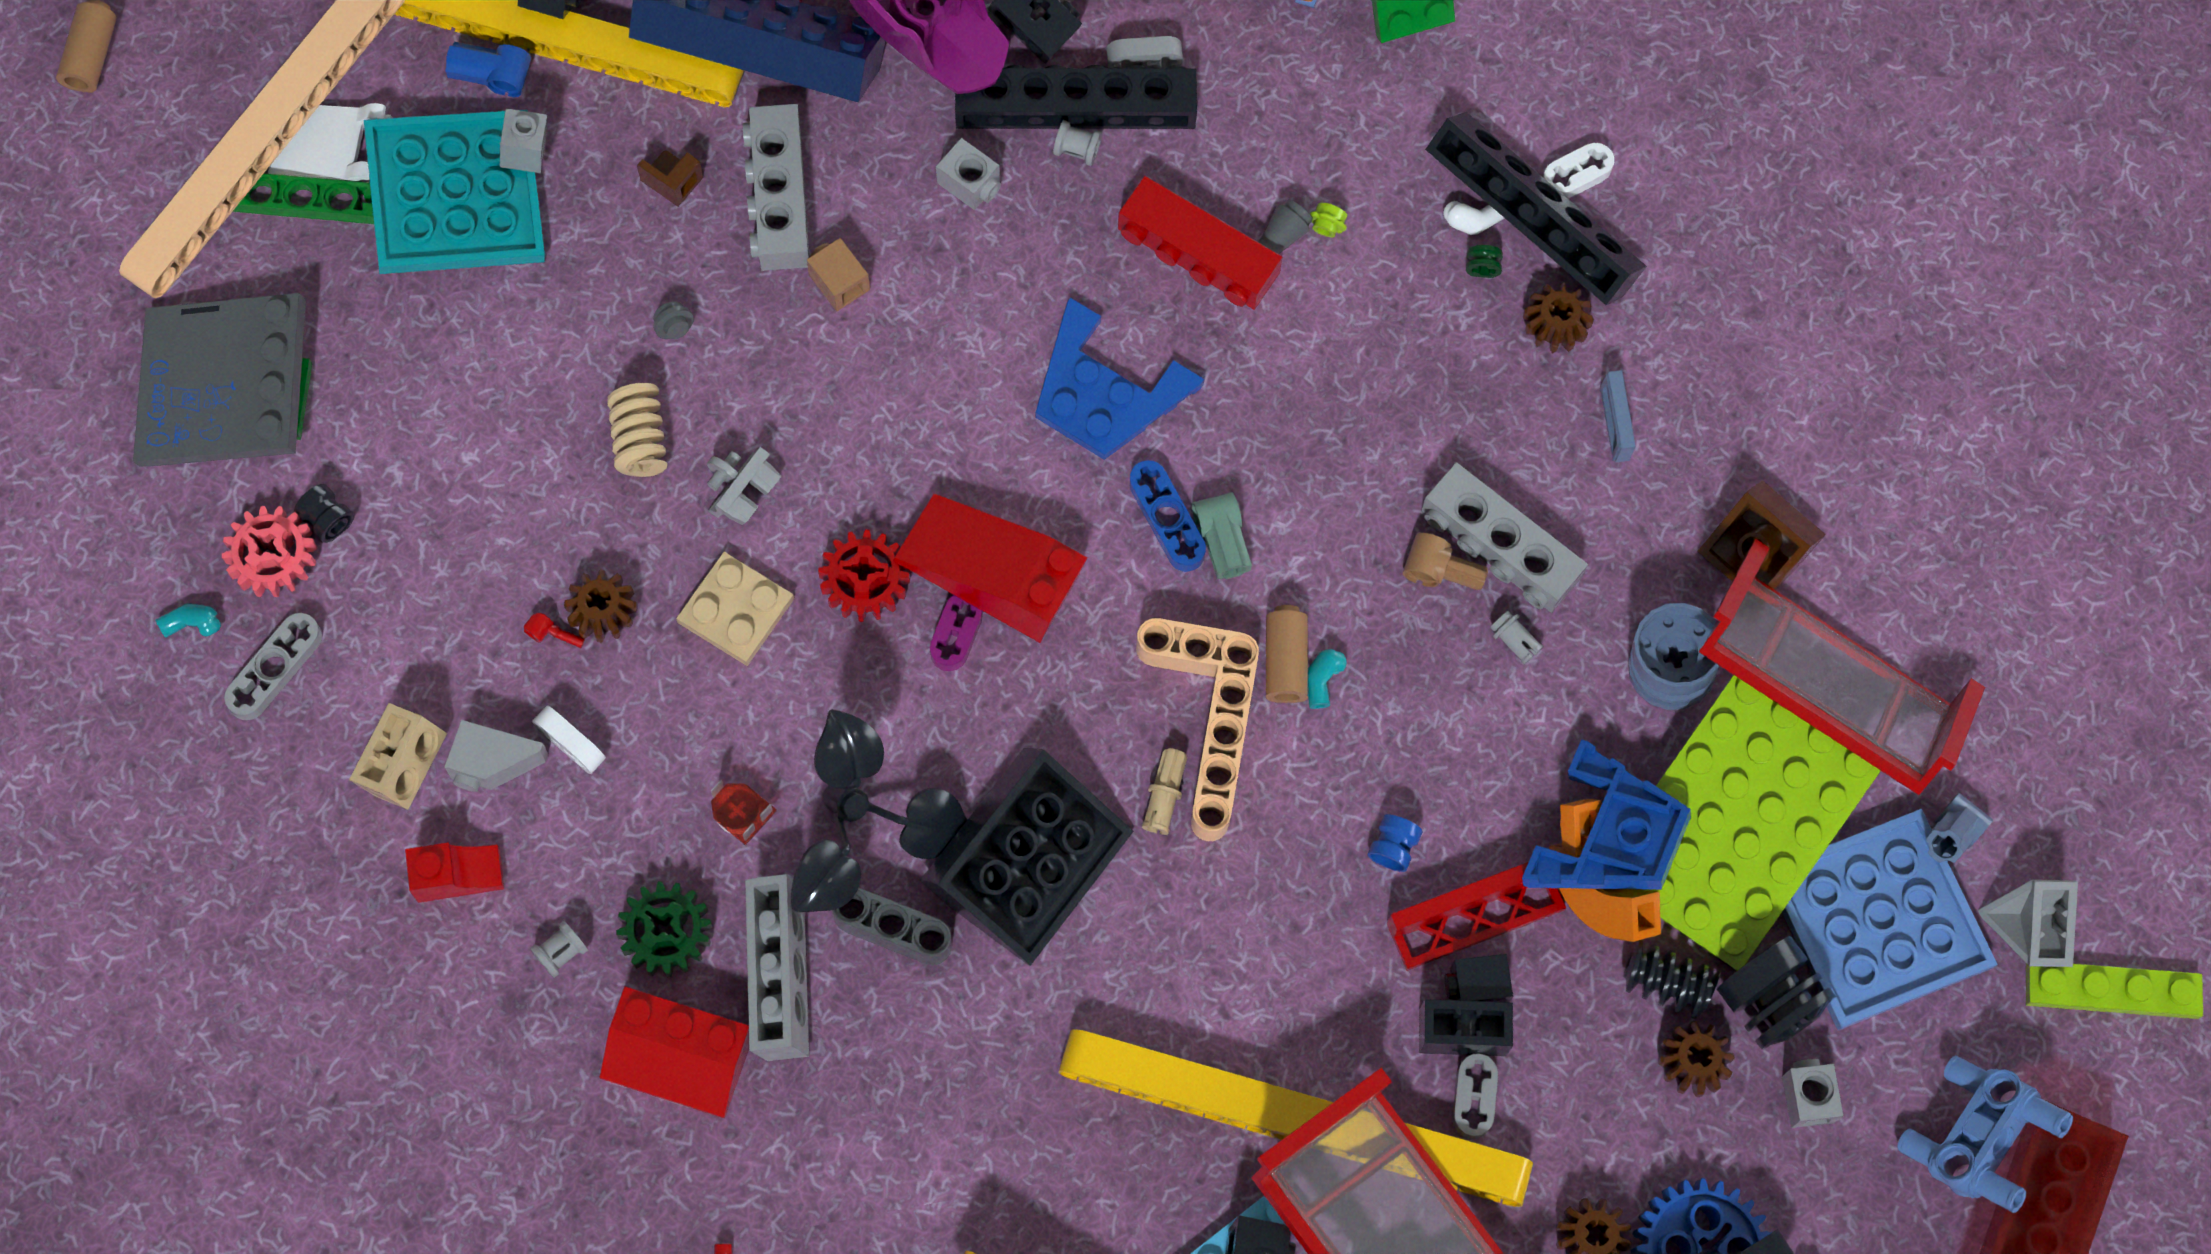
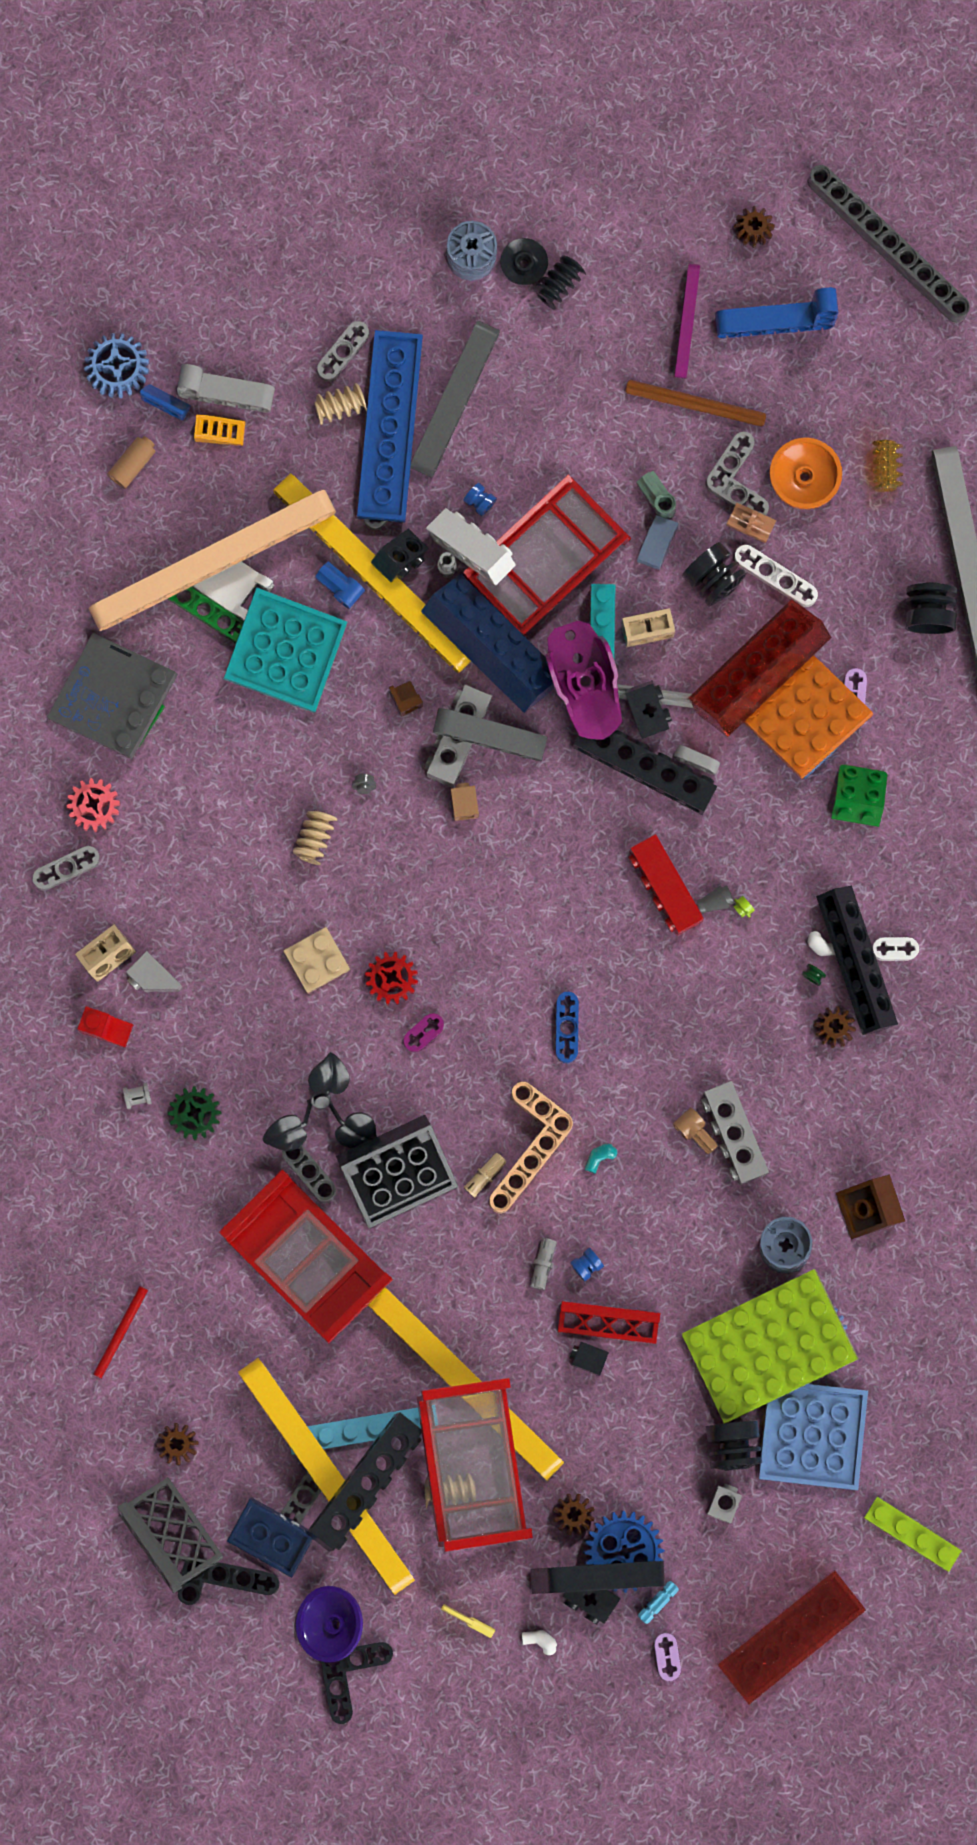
camera: 25 degrees right, 10 degrees up
teal arm [155,603,221,638] -> none
black wheel [294,484,354,543] -> none
light grey brick [500,108,547,173] -> none
red hand [524,613,585,648] -> none
white beam [532,706,606,774] -> none
reddish brown gear [564,569,638,643] -> none
red slope [600,986,749,1119] -> none
light grey hips [707,447,781,525] -> none
clear red piece [711,780,777,846] -> none
light grey brick [745,874,809,1061] -> none
red slope [893,494,1088,643] -> none
light grey brick [936,138,1001,210] -> none
blue wing [1035,298,1205,460] -> none
light grey bush [1053,120,1102,166] -> none
sand green piece [1192,492,1252,579] -> none
medium nougat brick [1266,605,1308,703] -> none
black brick [1419,1000,1513,1056] -> none
light grey beam [1452,1054,1498,1139] -> none
light grey pin [1490,610,1544,665] -> none
blue wing [1522,739,1691,890] -> none
orange arch [1549,799,1661,942] -> none
sand blue tile [1600,370,1636,462] -> none
black piece [1623,940,1721,1020] -> none
reddish brown gear [1658,1021,1735,1097] -> none
clear piece [1699,539,1985,795] -> none
medium blue piece [1897,1055,2073,1213] -> none
sand blue piece [1926,793,1993,863] -> none
light grey slope [1978,879,2078,967] -> none
none -> red piece [219,1169,393,1344]
none -> dark grey beam [433,708,548,761]
none -> light grey pin [530,1238,557,1290]

